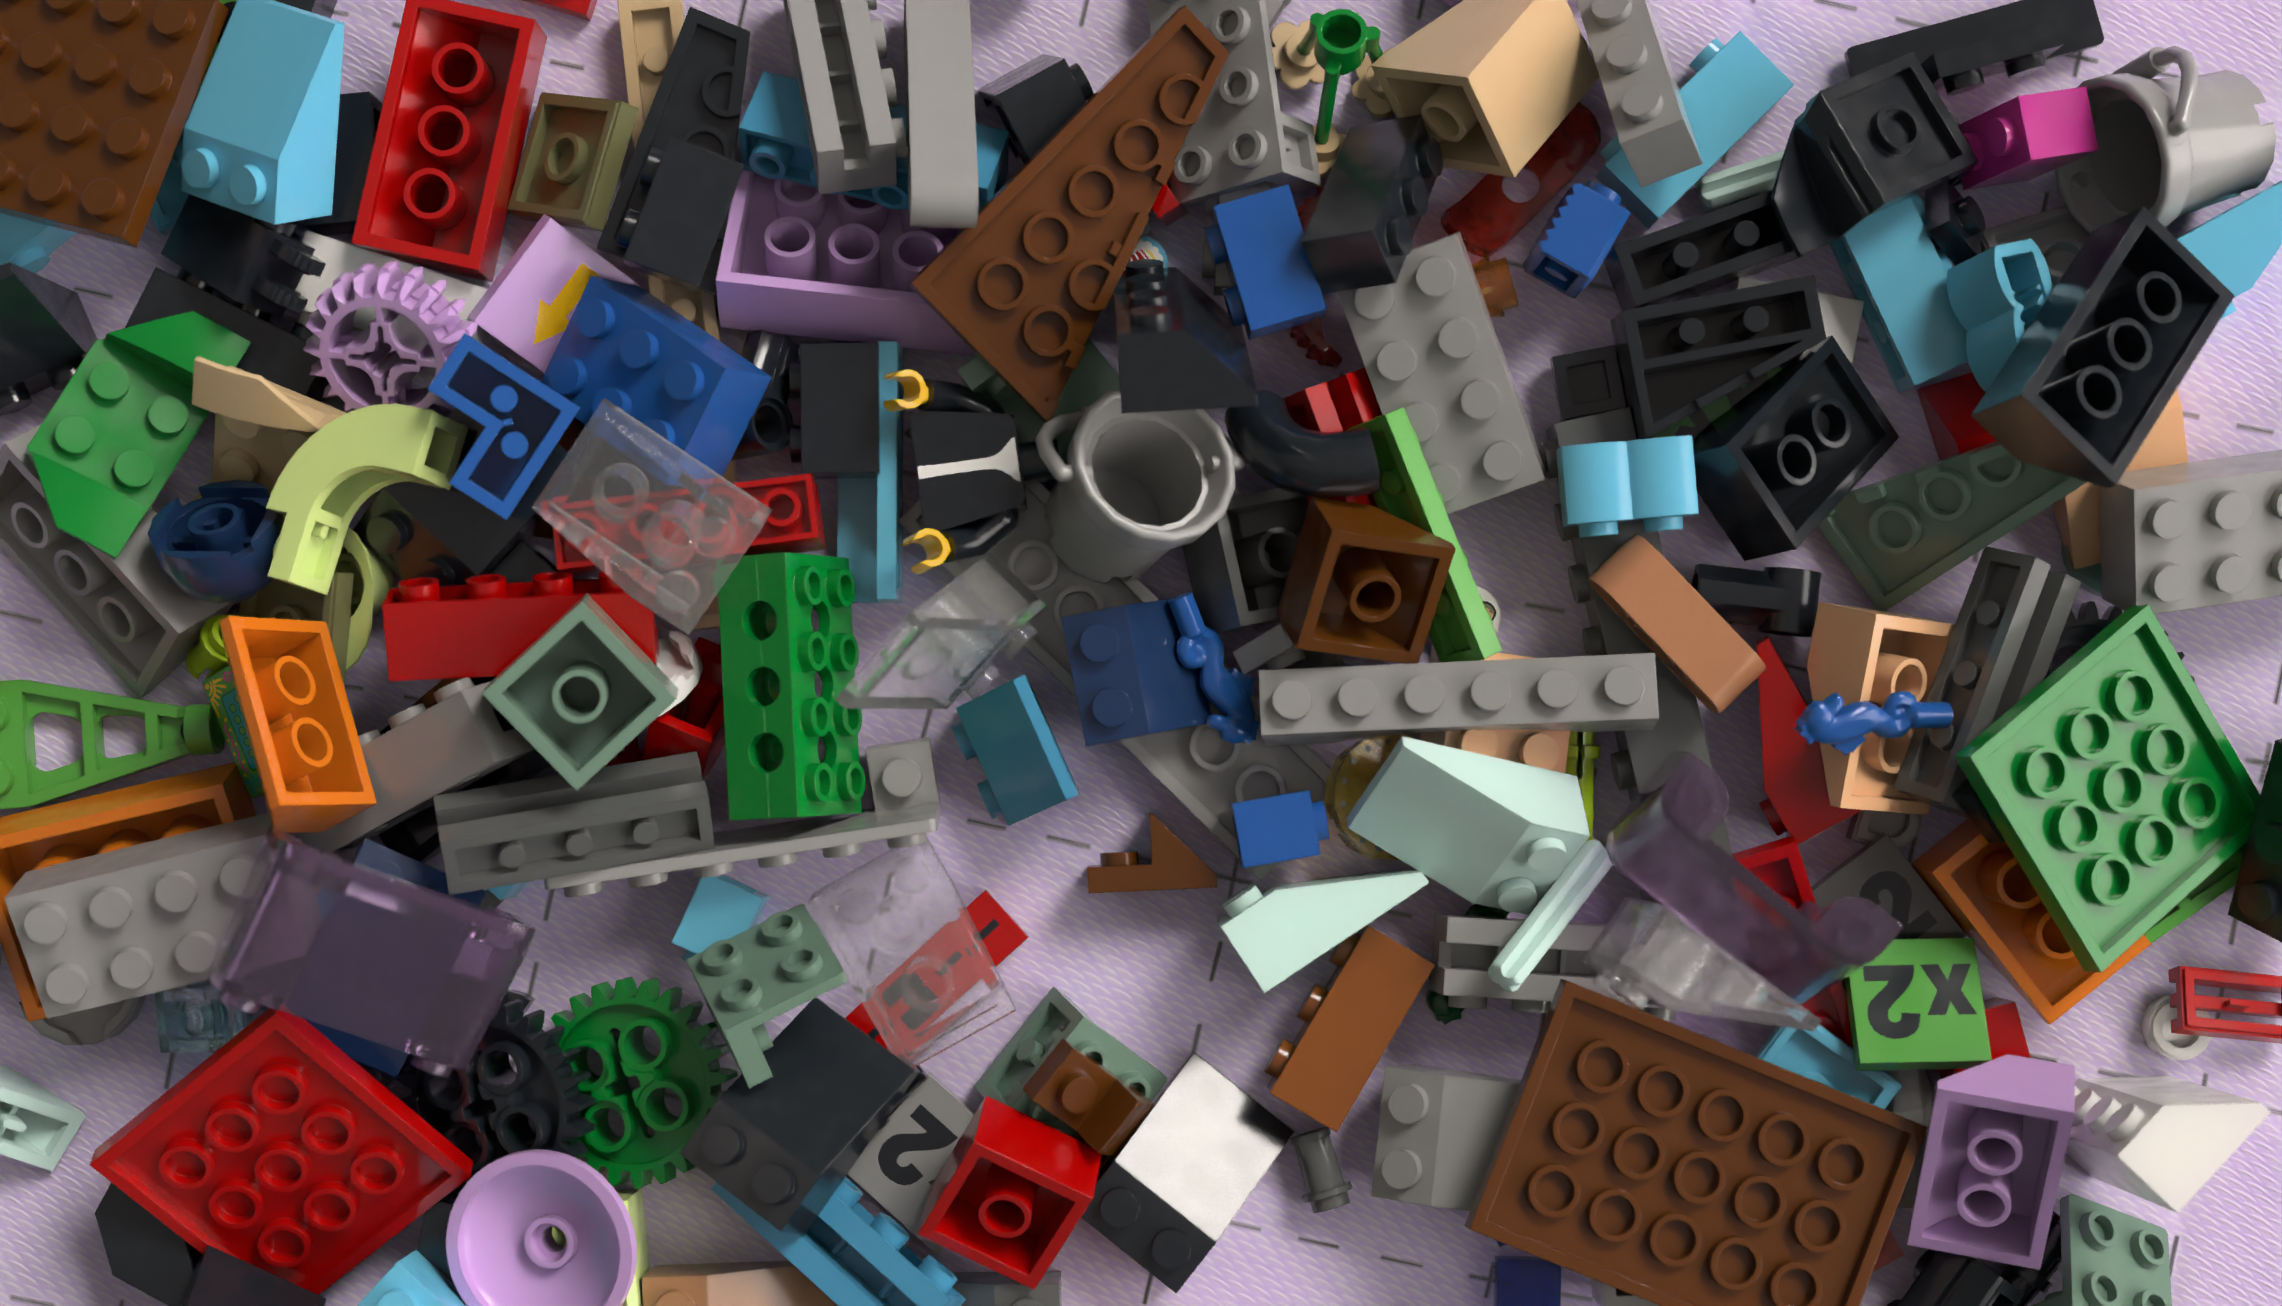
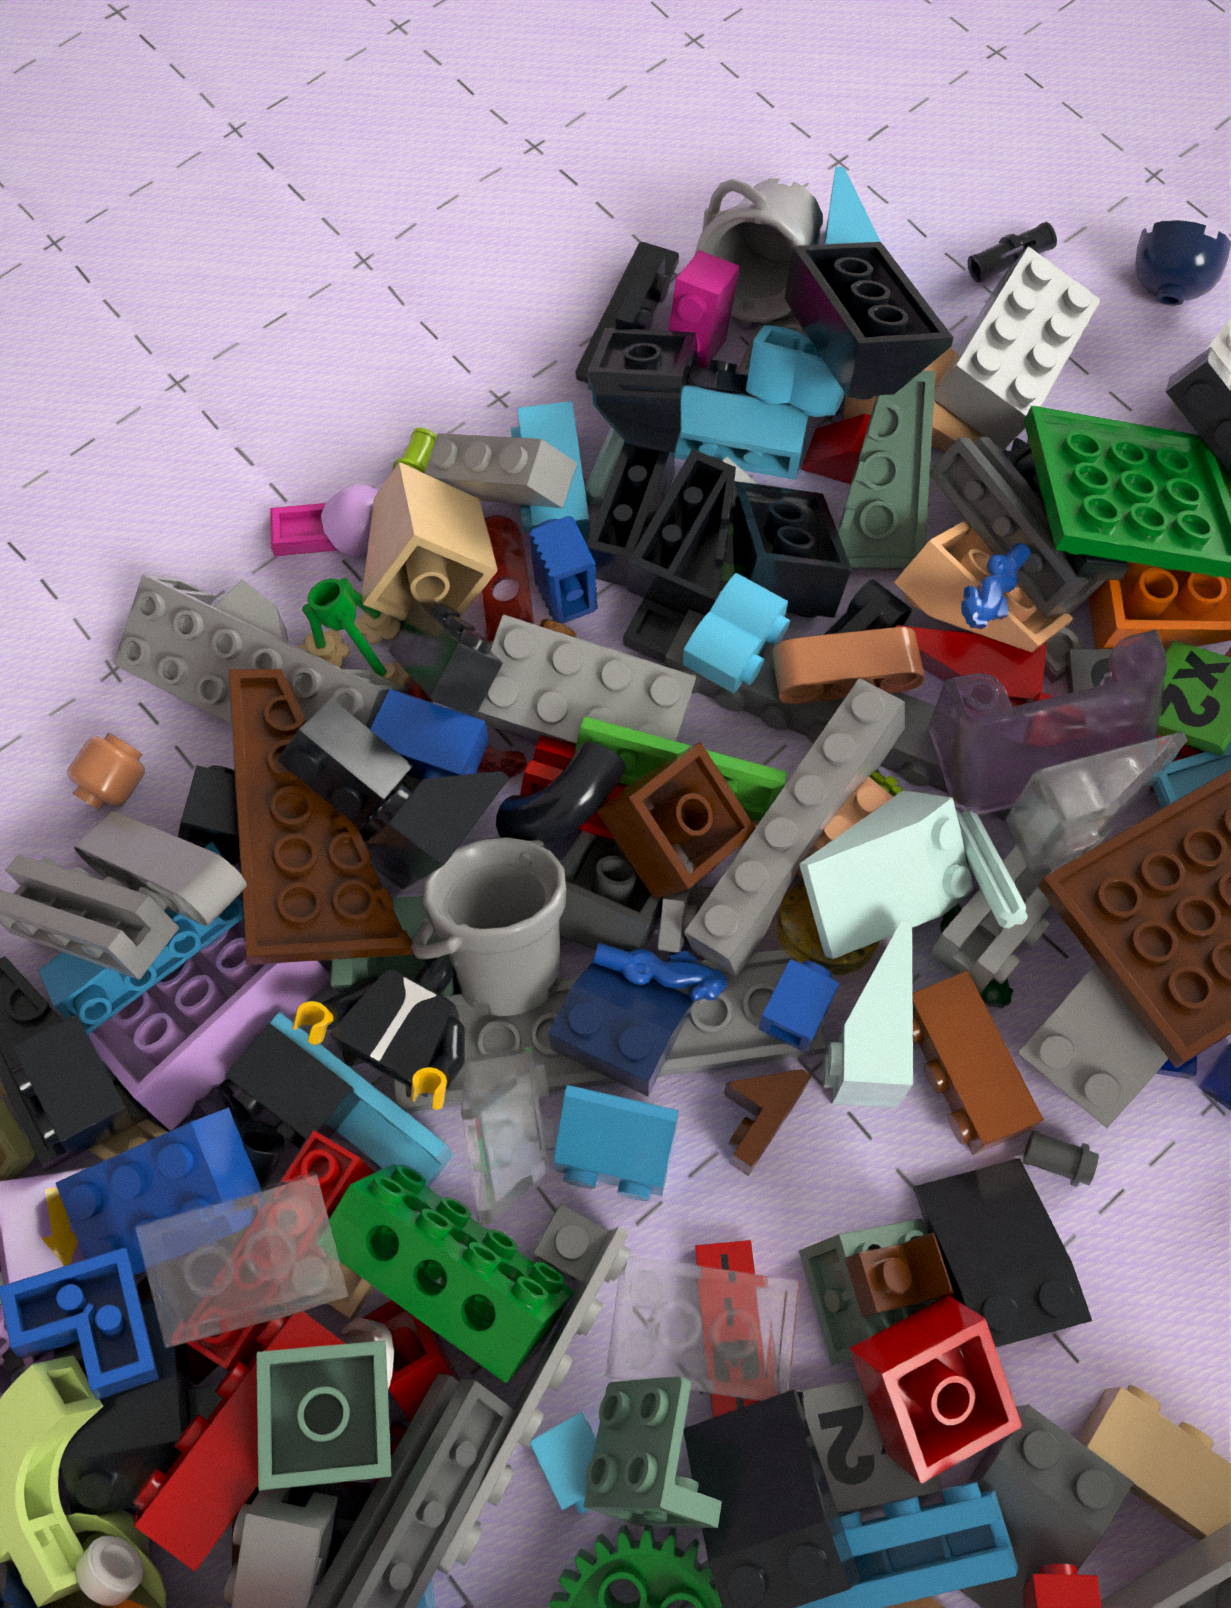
camera: 45 degrees left, 20 degrees down
none -> white tile [76,1536,144,1606]
none -> black brick [277,698,413,828]

